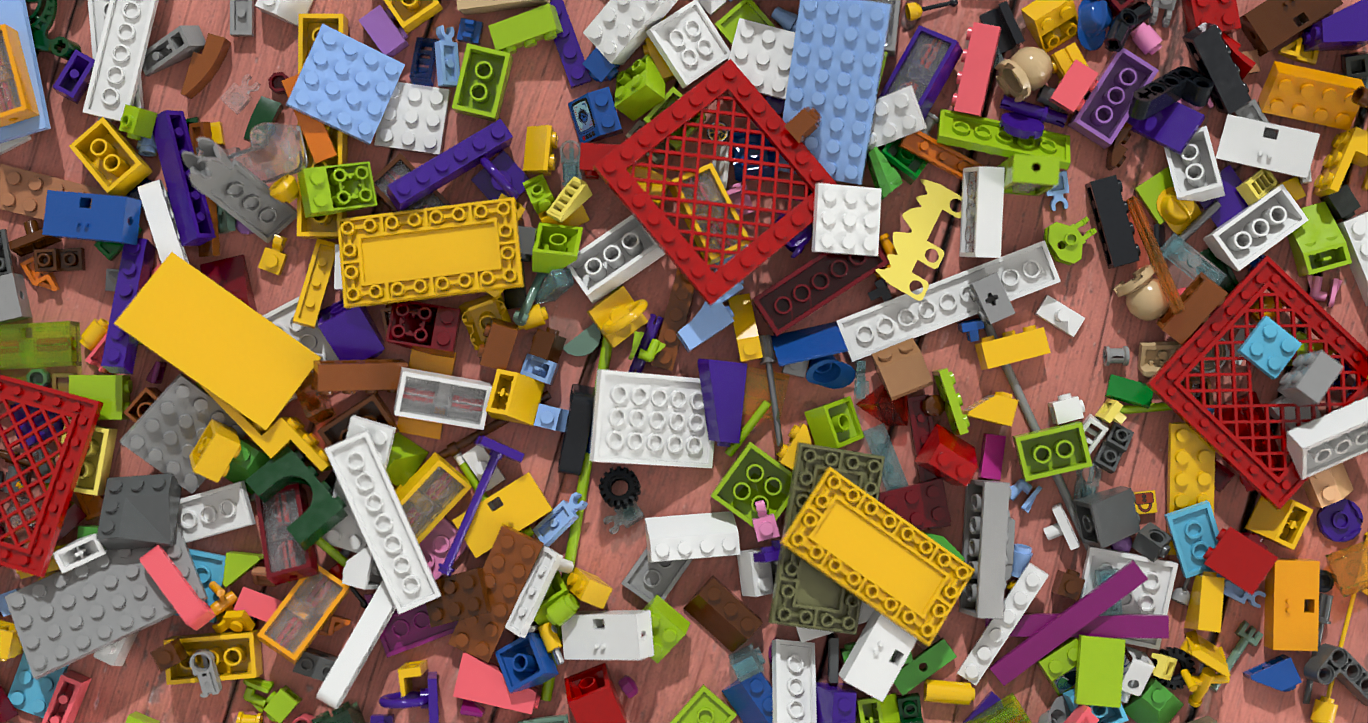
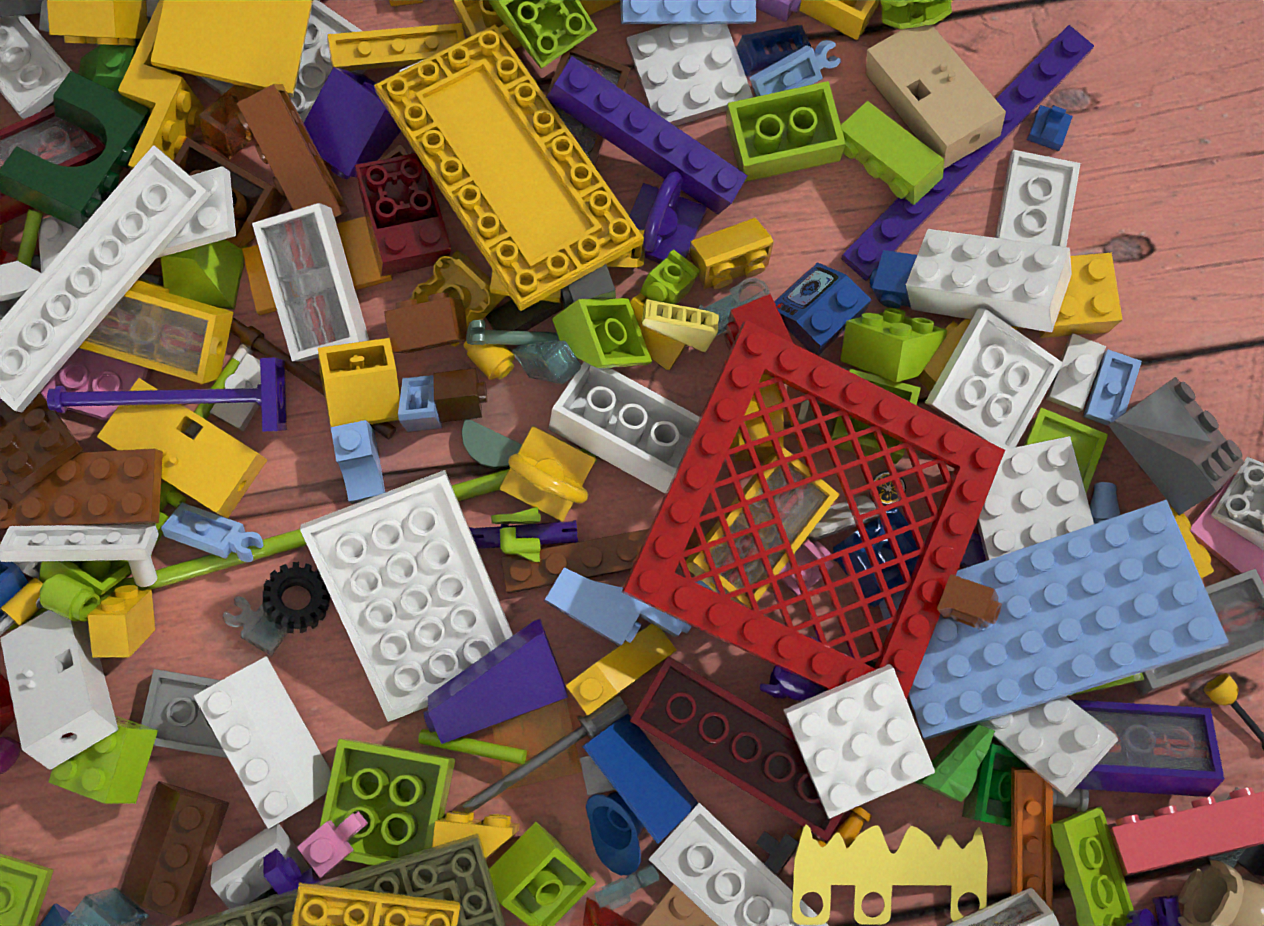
camera: 70 degrees right, 10 degrees down
blue tile [457,18,484,45] -> none
black beam [558,384,595,476] -> none

